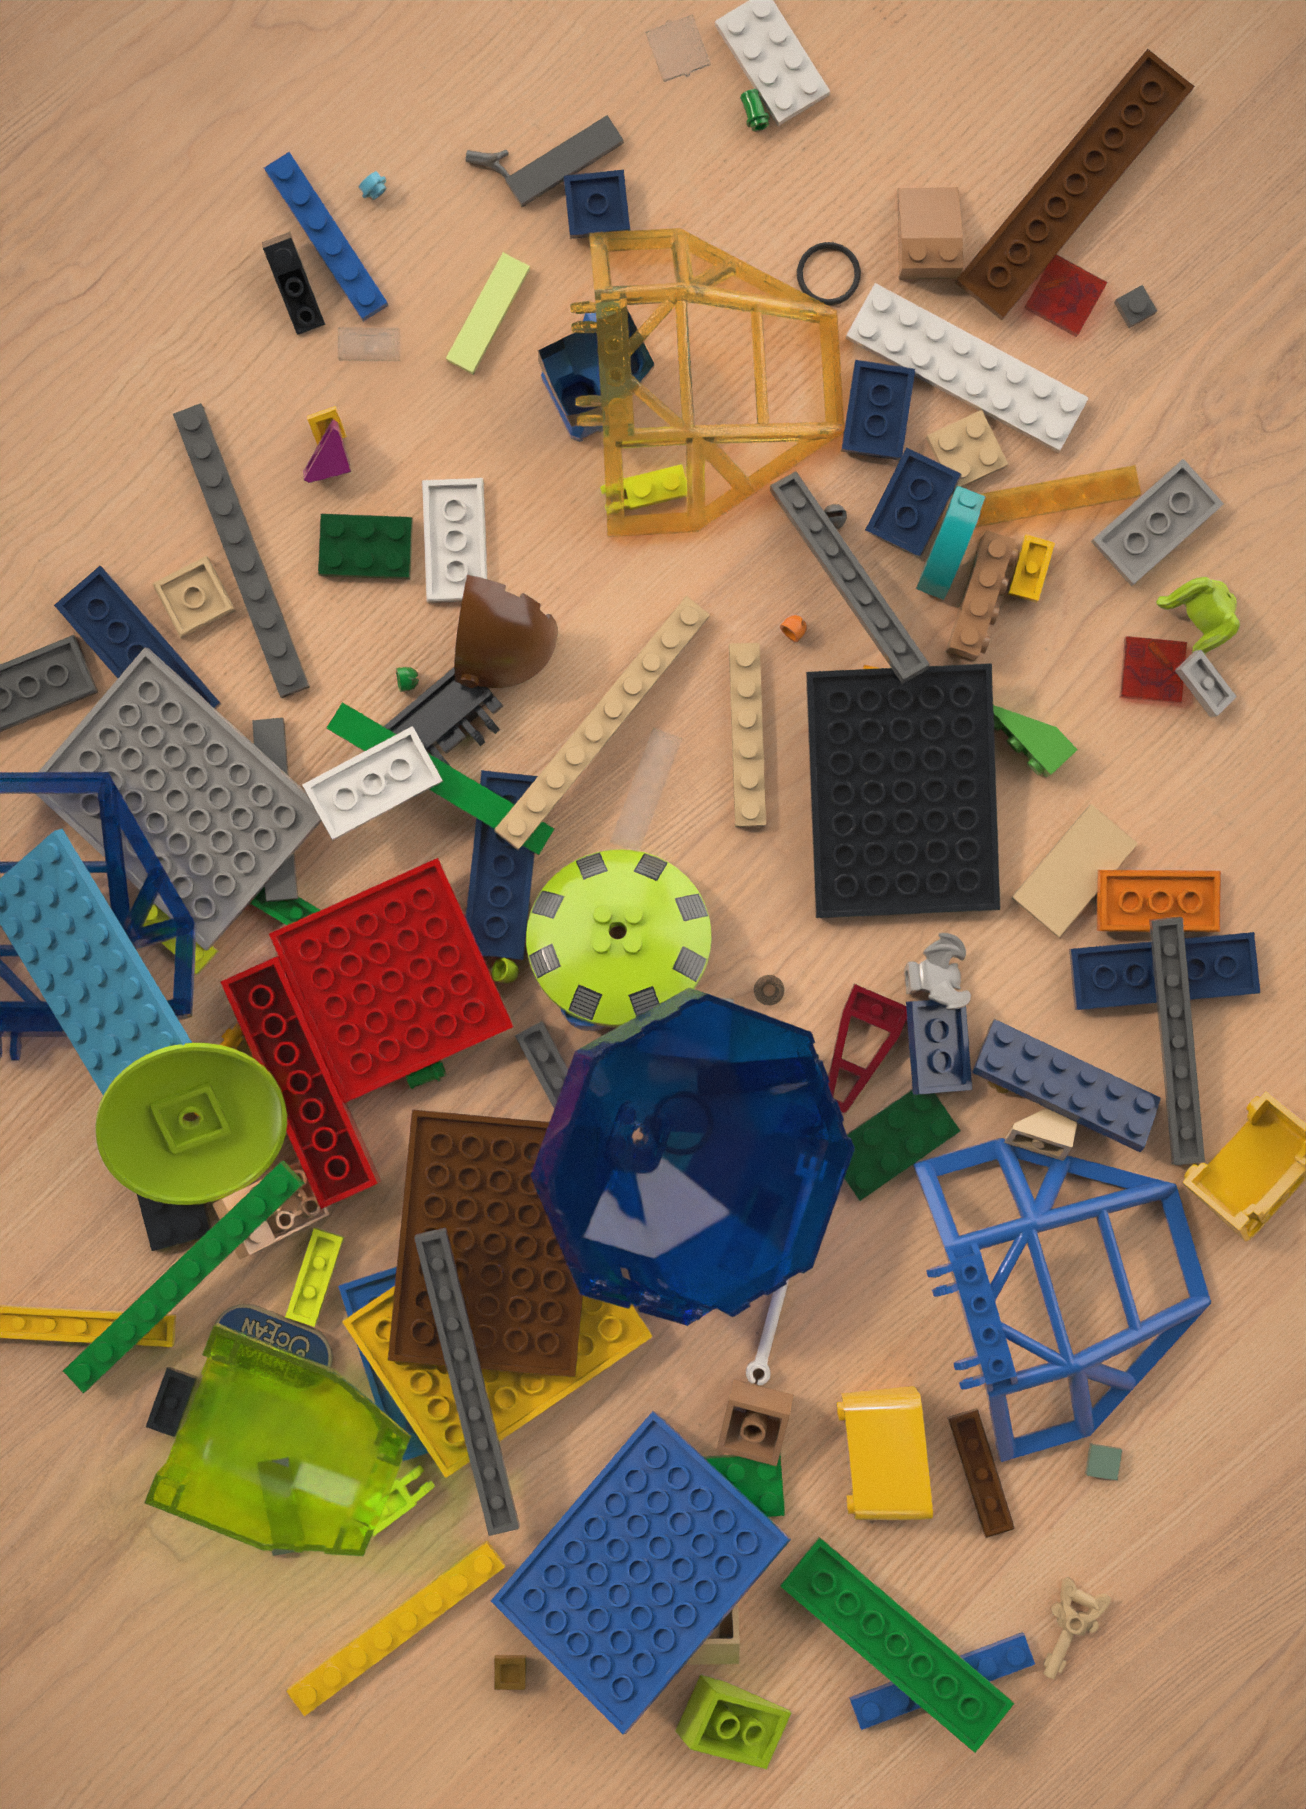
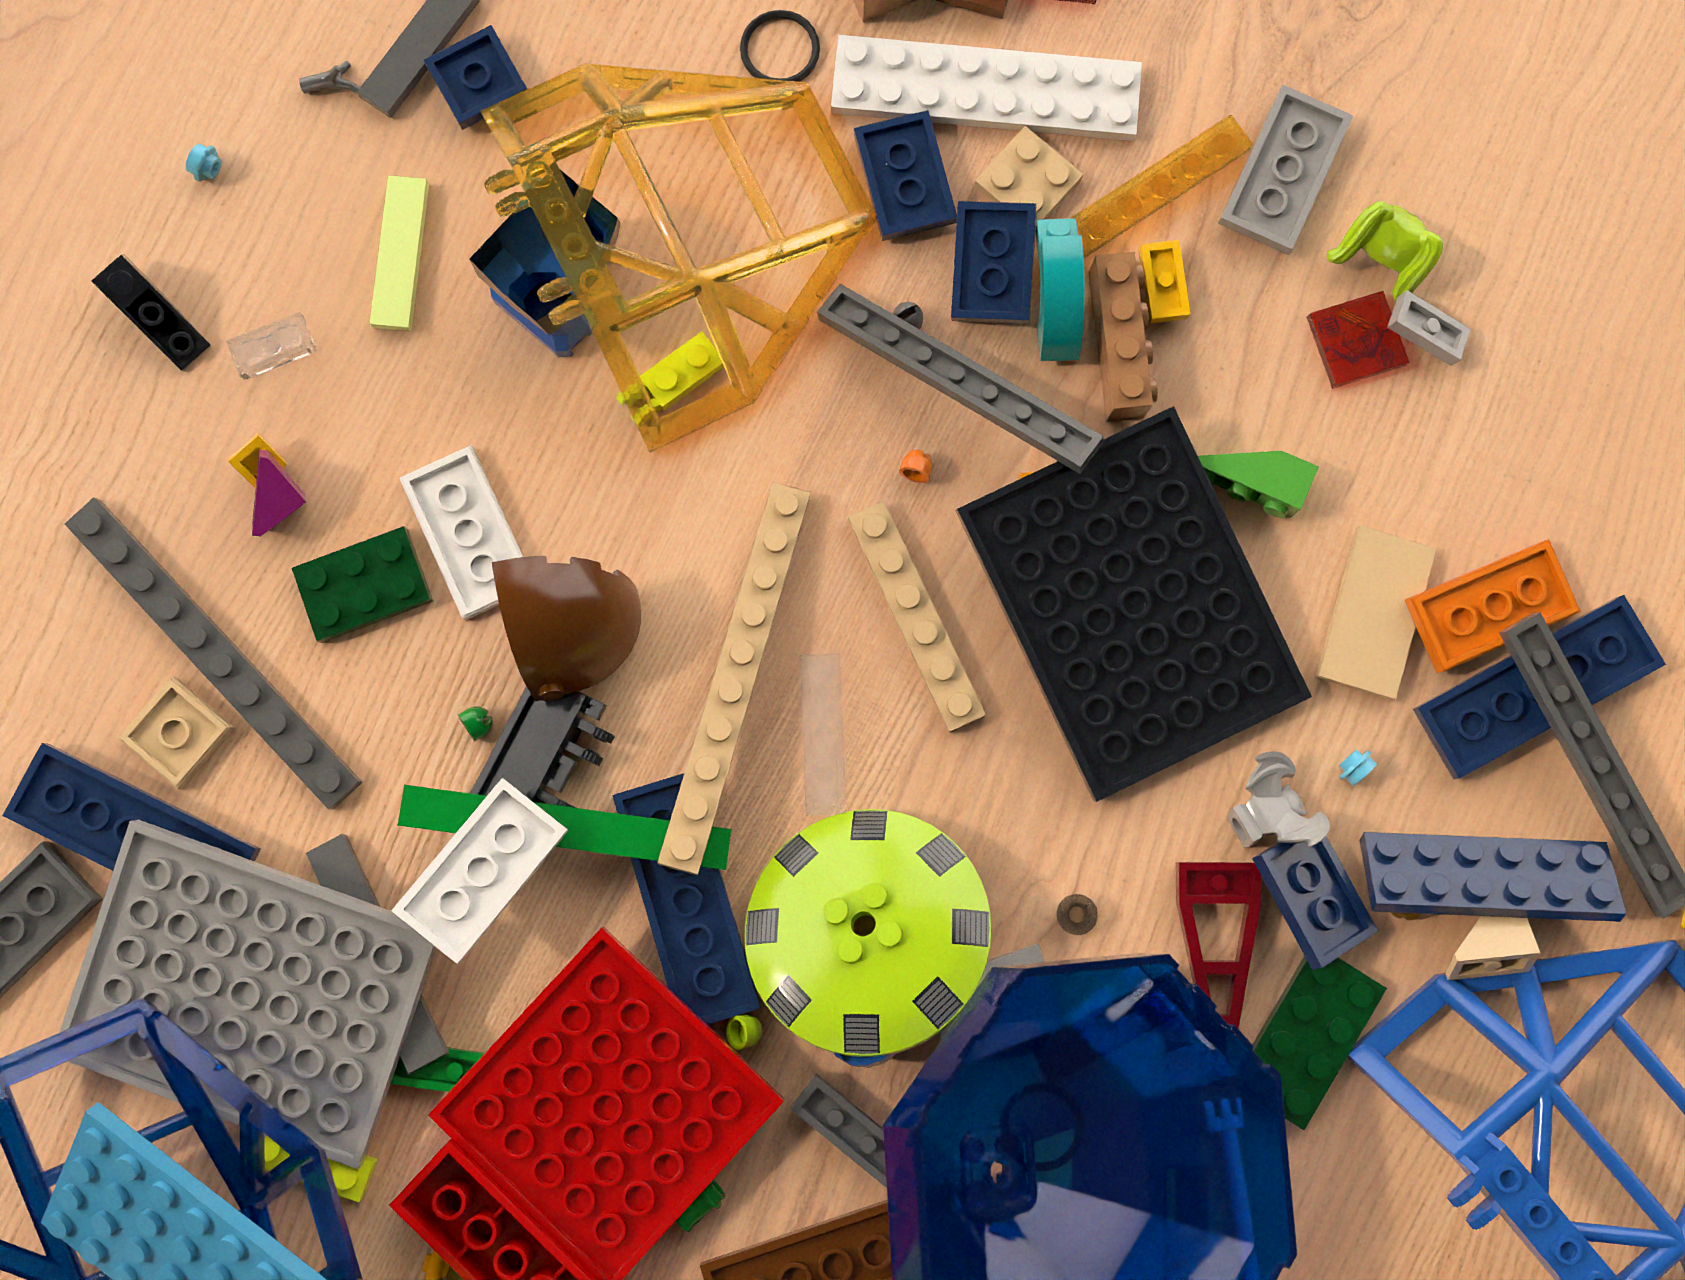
camera: 20 degrees left, 5 degrees down
blue plate [264,152,389,322] -> none
none -> medium azure plate [1339,749,1377,786]

